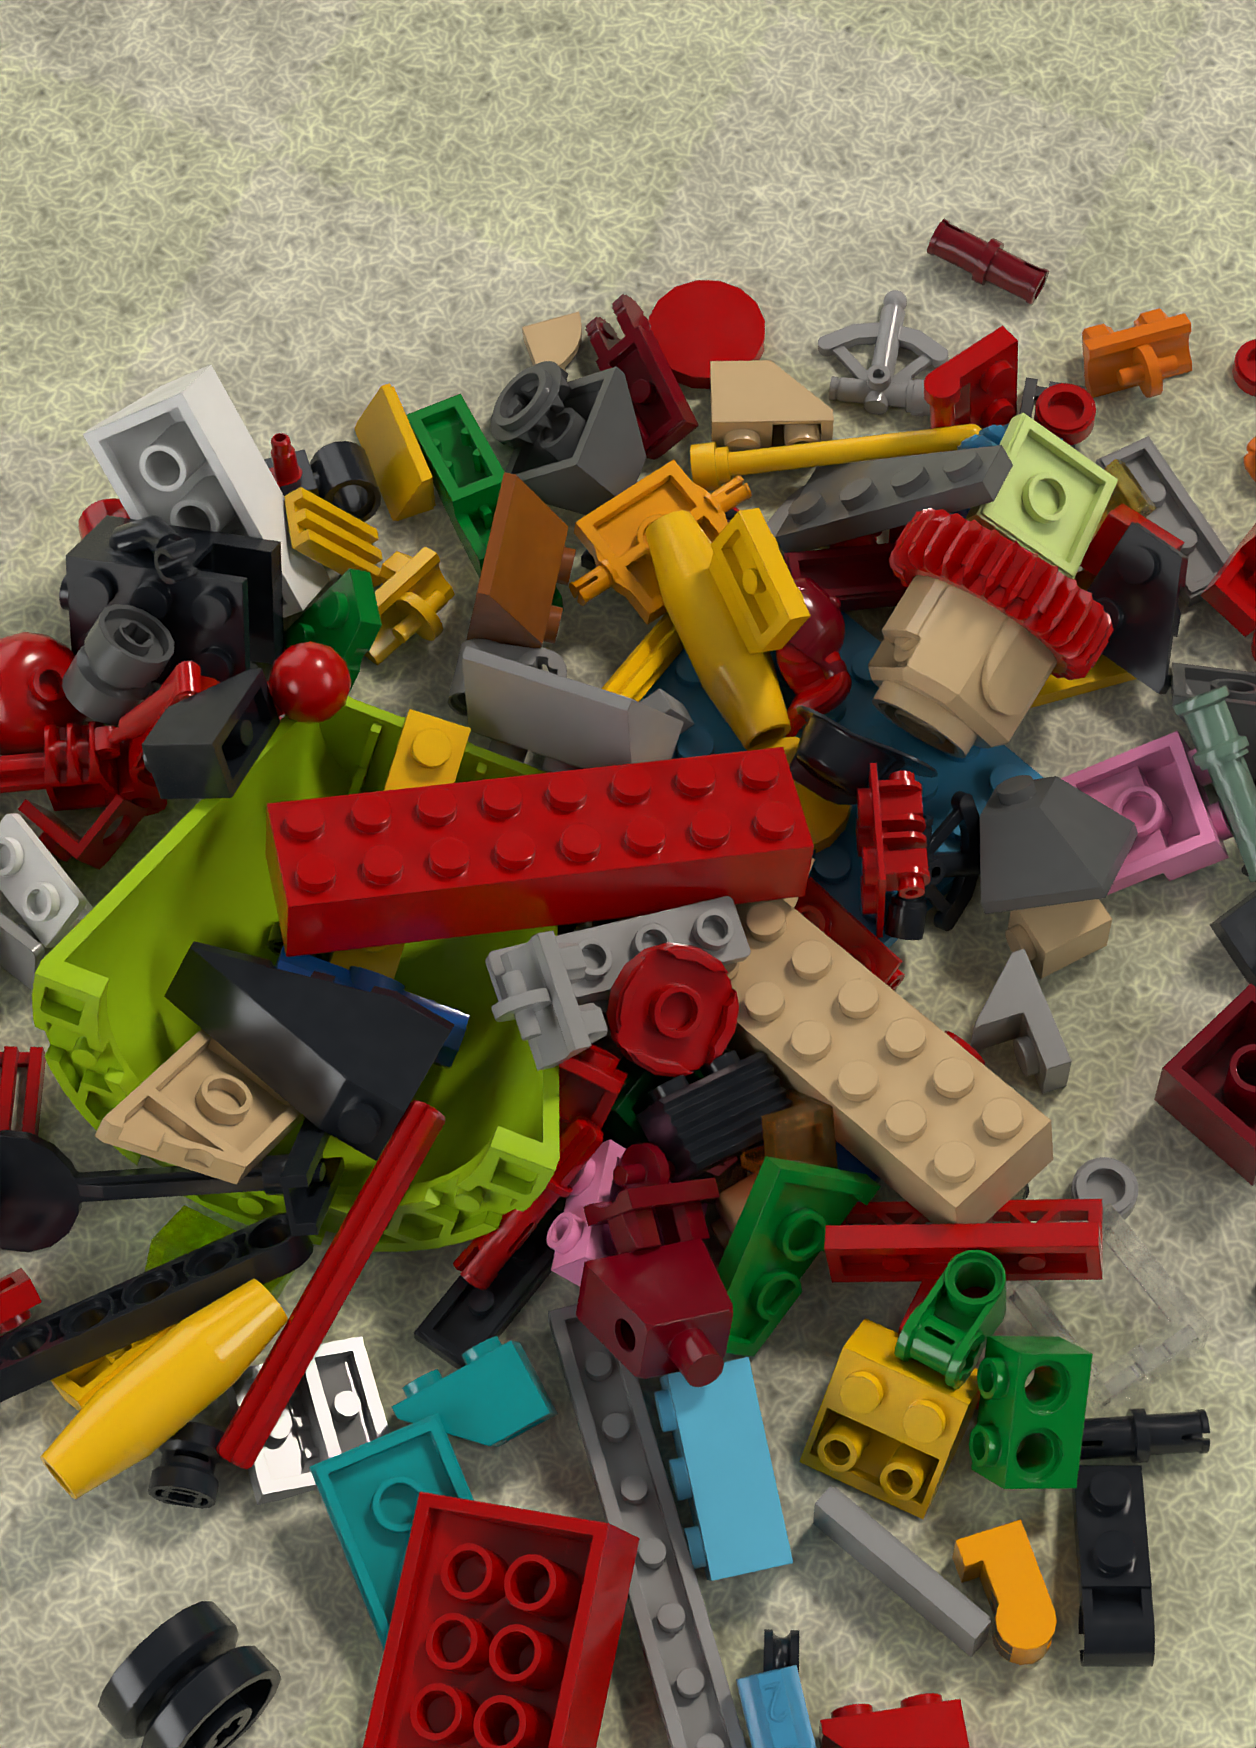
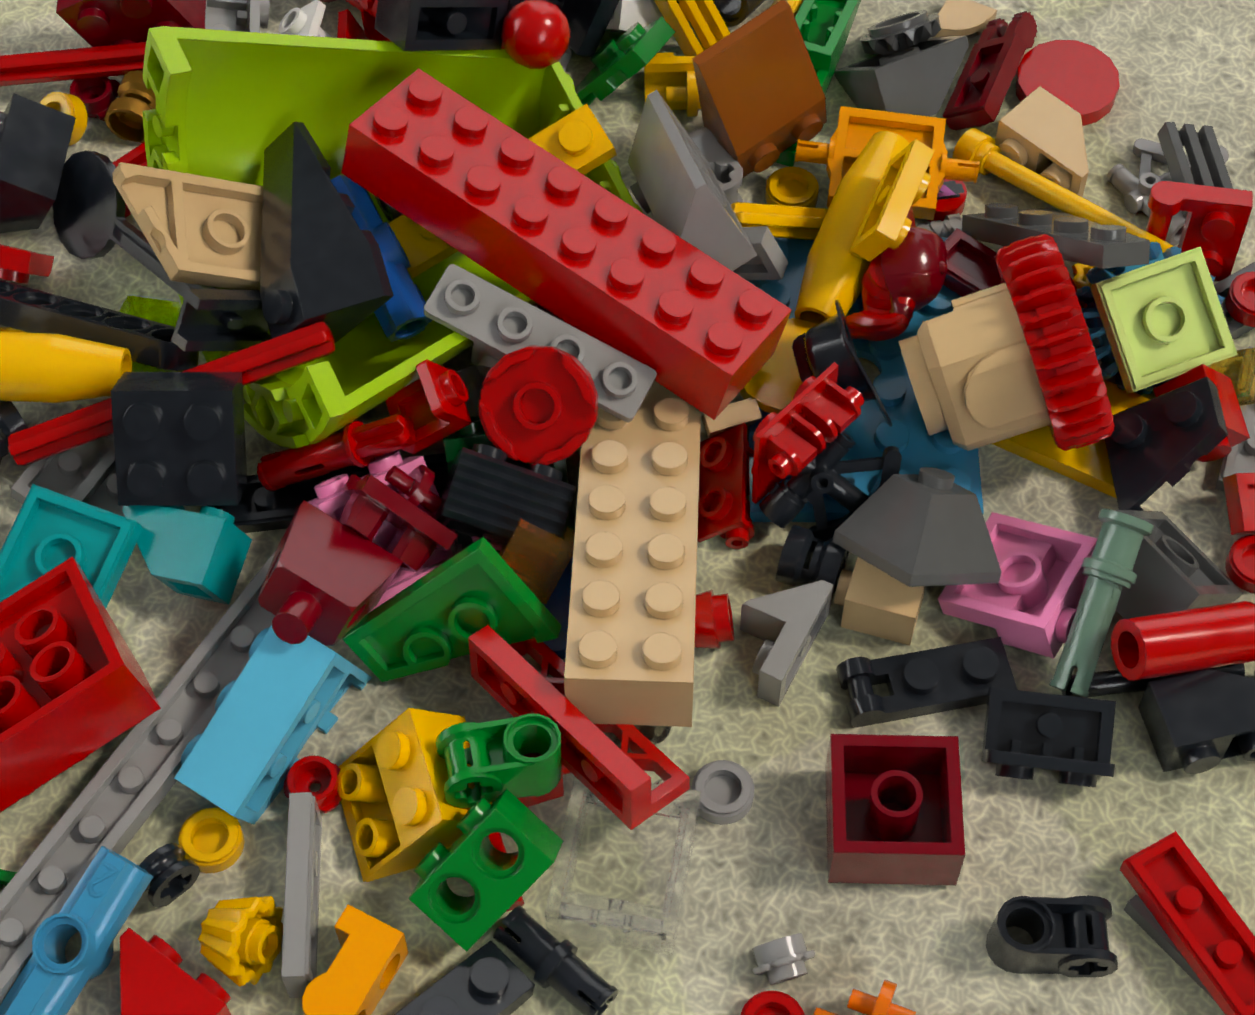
camera: 45 degrees right, 5 degrees down
light grey hips [491,931,608,1071] -> none
none -> black brick [111,372,247,506]
none -> yellow tile [178,808,245,873]
none -> yellow piece [198,896,283,987]
none -> red plate [283,755,342,813]
none -> yellow tile [765,167,819,207]
none -> black wheel [776,525,849,599]
none -> black plate [836,637,1018,727]
none -> dark grey tile [1157,122,1233,217]

